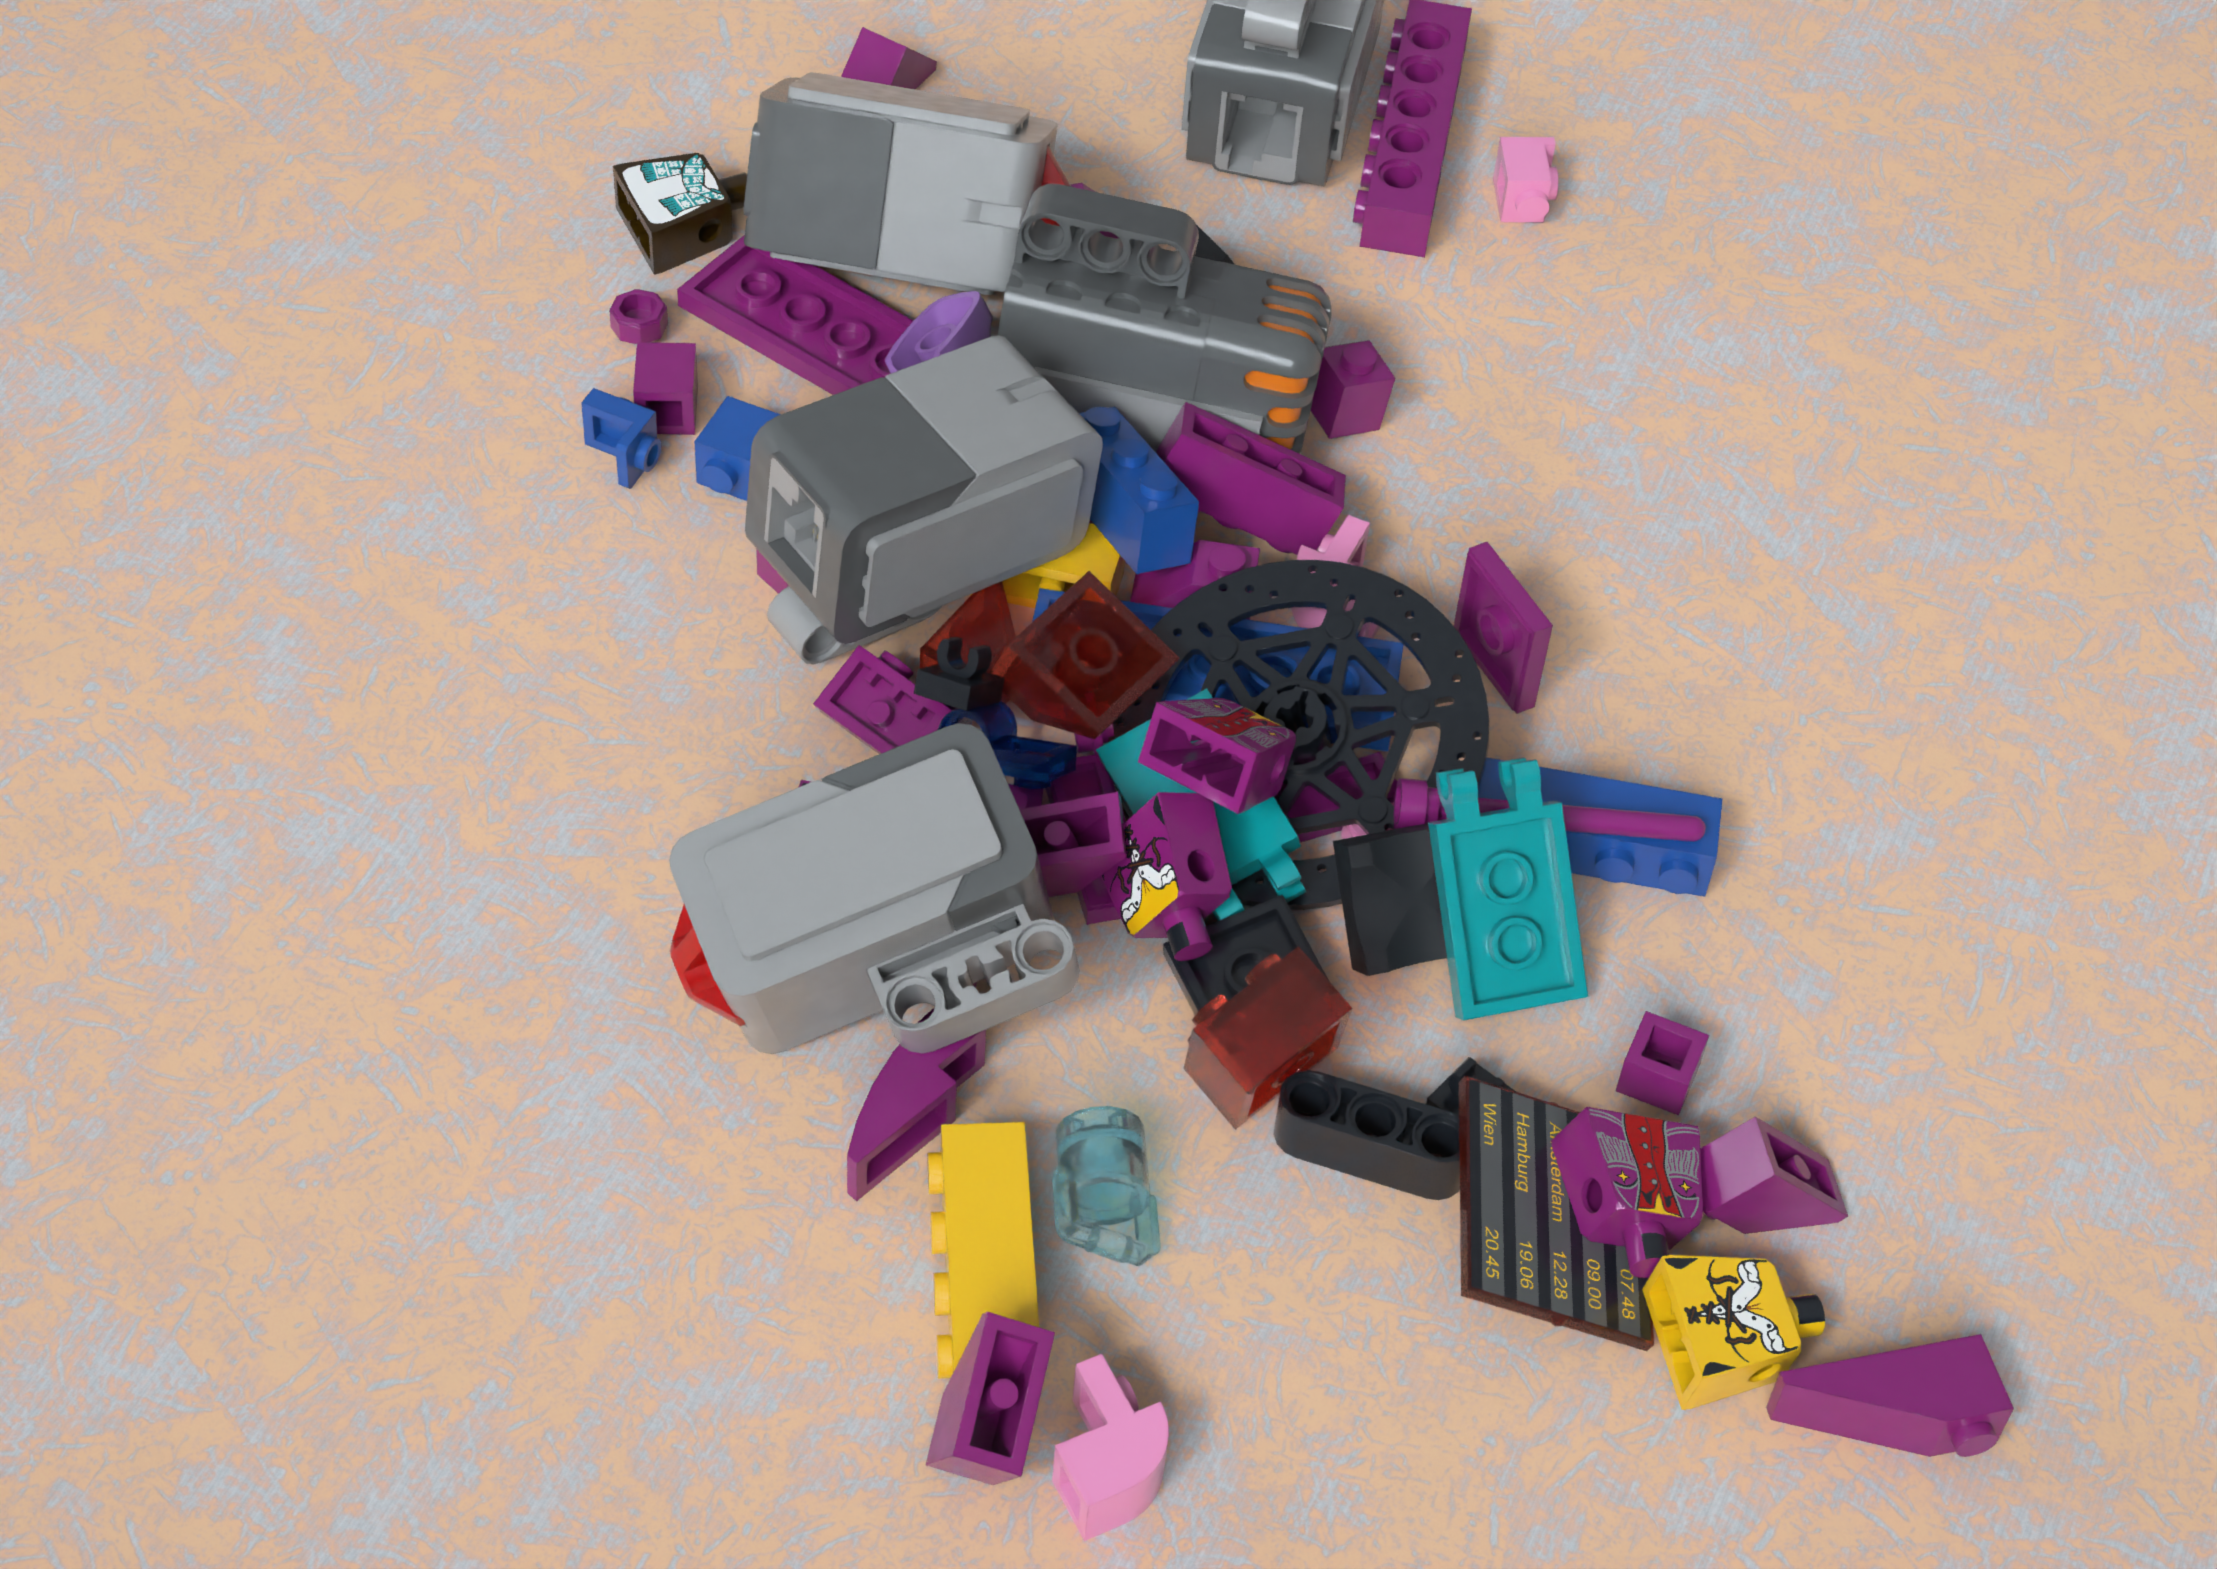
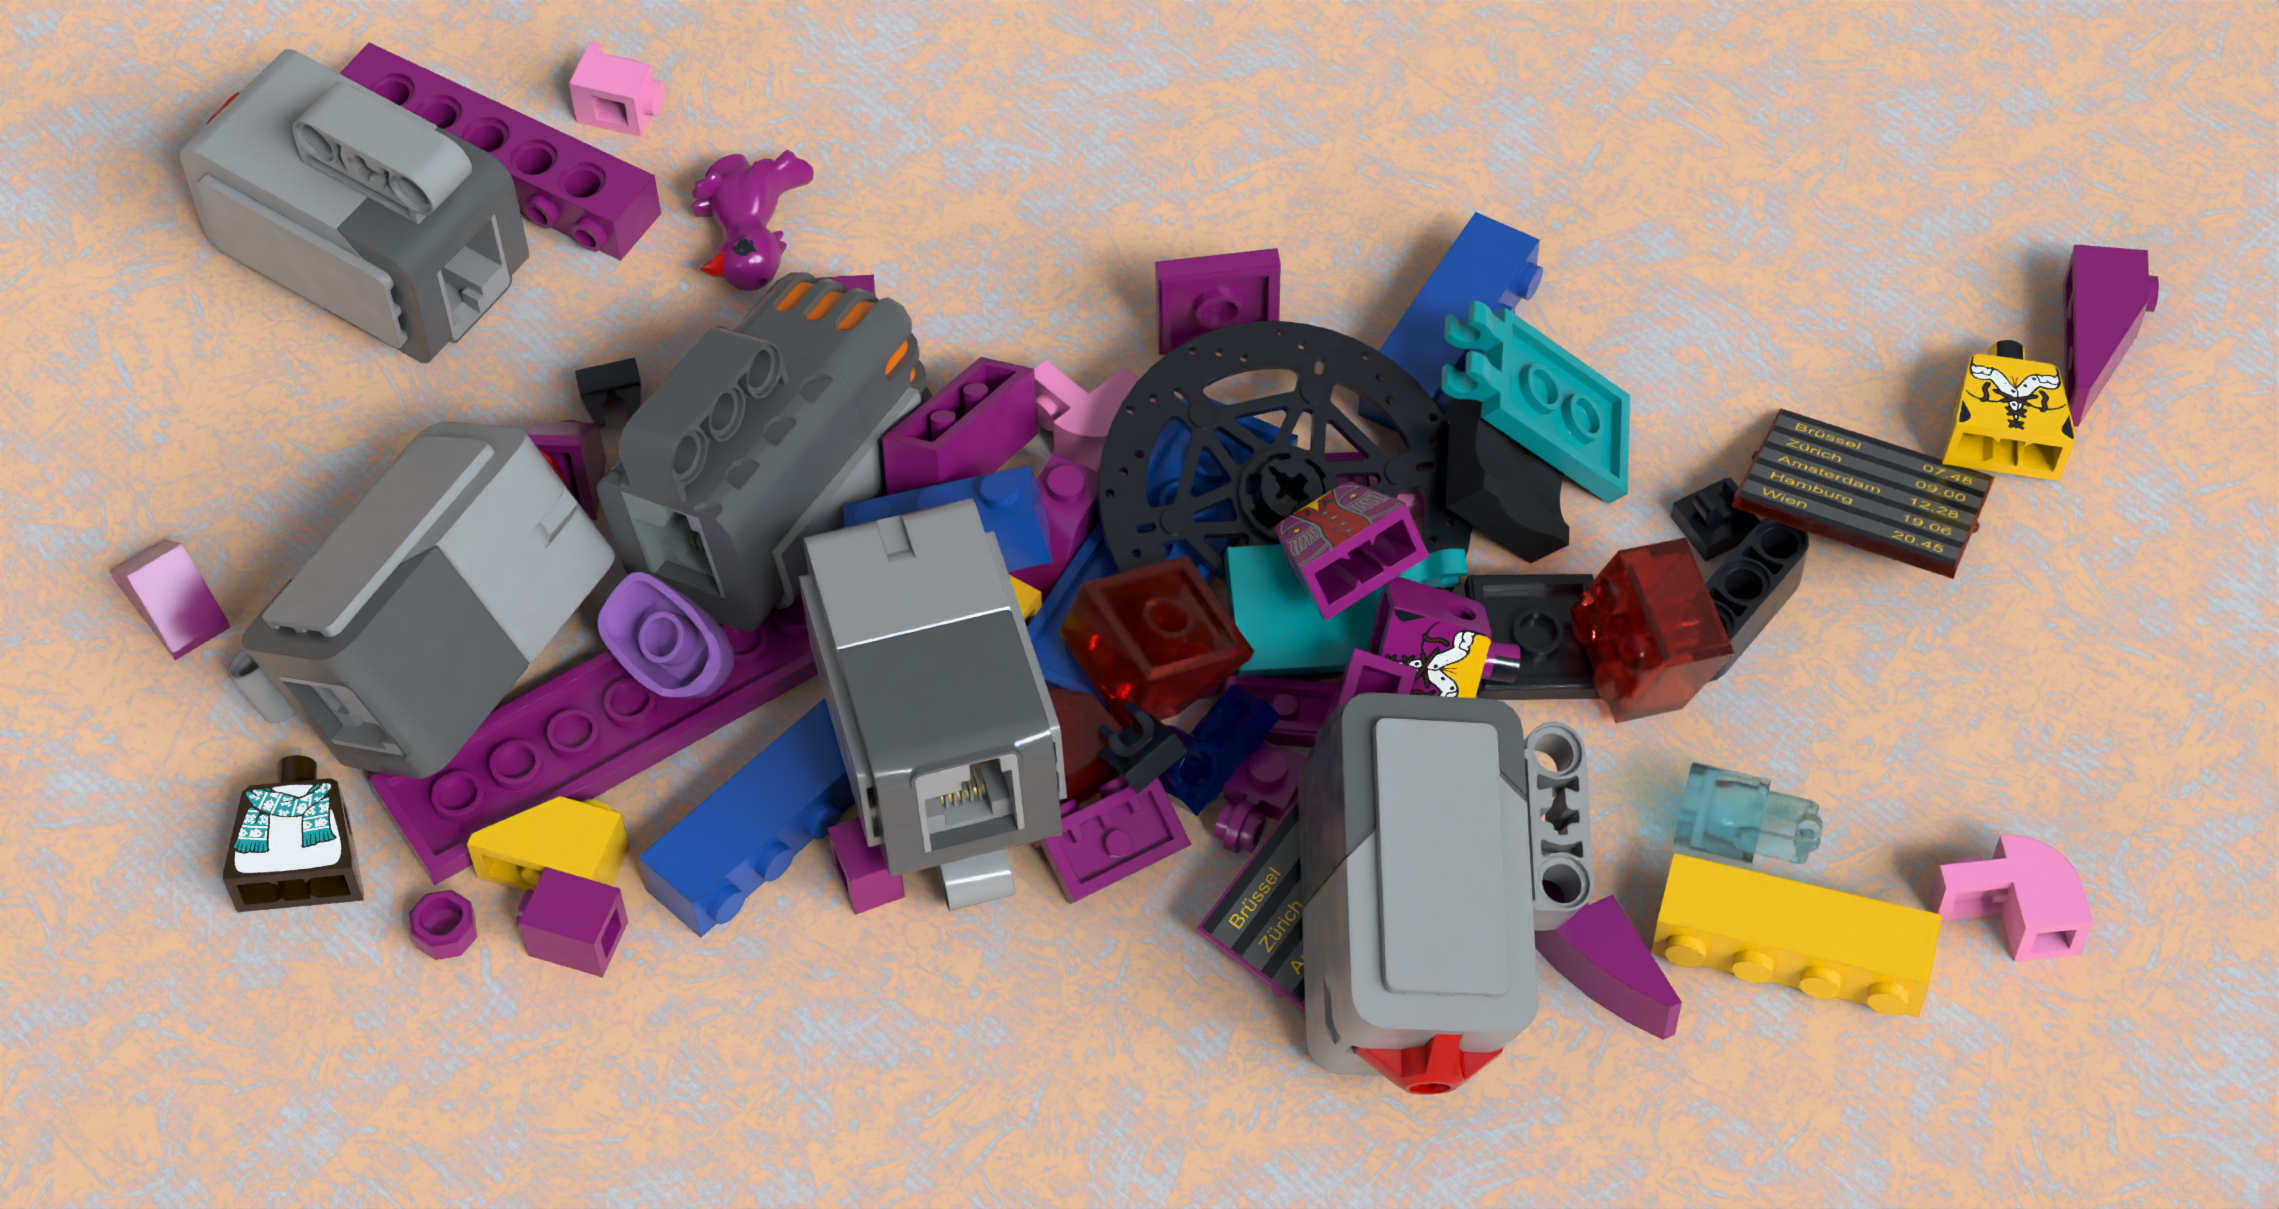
camera: 65 degrees left, 5 degrees up
blue bracket [581,388,662,489] -> none
magenta slope [925,1311,1055,1485] -> none
magenta piece [1393,778,1706,842] -> none
magenta torso [1551,1107,1703,1278] -> none
magenta plate [1616,1011,1709,1116] -> none
magenta slope [1700,1117,1848,1234] -> none
none -> yellow slope [467,796,630,892]
none -> magenta animal [691,150,814,291]

